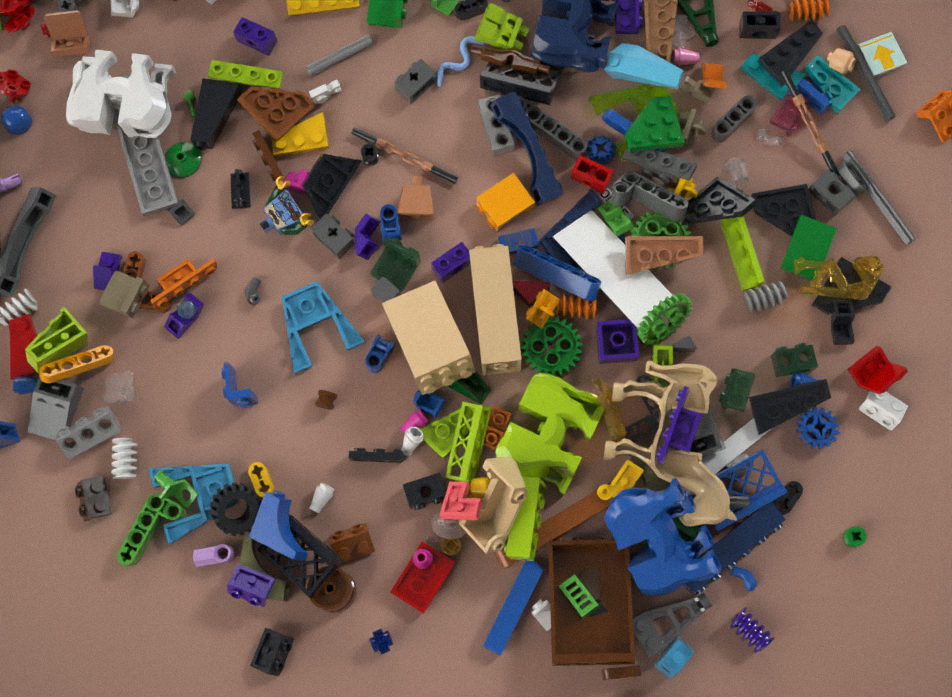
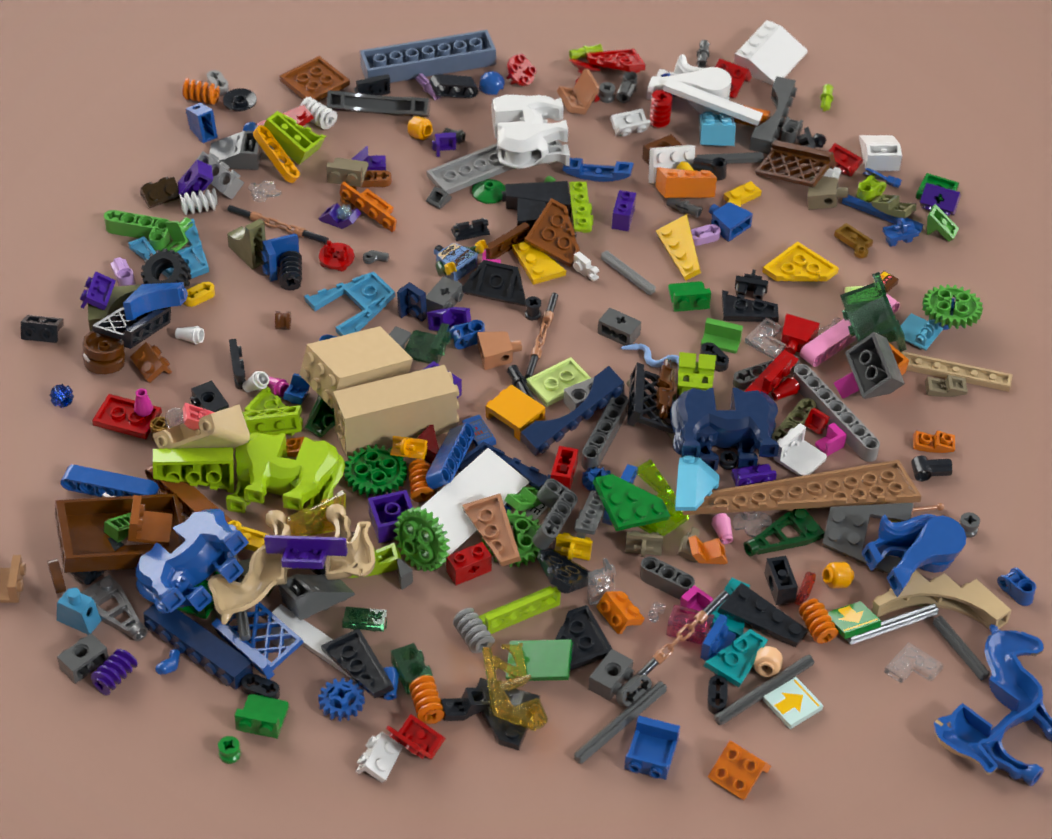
camera: 70 degrees right, 30 degrees down
none -> dark grey brick [57,633,109,684]
none -> dark orange bracket [128,495,173,545]
none -> dark purple brick [178,159,213,198]
none -> piece [227,205,329,244]
none -> olive arch [227,219,266,270]
none -> green bracket [234,694,289,739]
none -> black piece [279,251,302,291]
none -> red plate [319,240,355,271]
none -> dark blue bracket [397,282,427,322]
none -> light orange head [407,116,433,140]
none -> orange piece [409,675,445,724]
none -> black beam [429,74,479,98]
none -> dark purple bracket [432,132,456,157]
none -> pearl dark grey pin [443,127,466,143]
none -> red brick [446,542,492,586]
none -> black pin [507,365,536,401]
none -> black torso [517,198,546,230]
none -> yellowish green tile [526,357,591,407]
none -> blue slope [563,157,634,182]
none -> orange bracket [596,591,645,634]
none -> blue panel [624,715,680,780]
none -> dark pink panel [680,585,713,620]
none -> black beam [707,675,728,714]
none -> black bush [719,451,737,470]

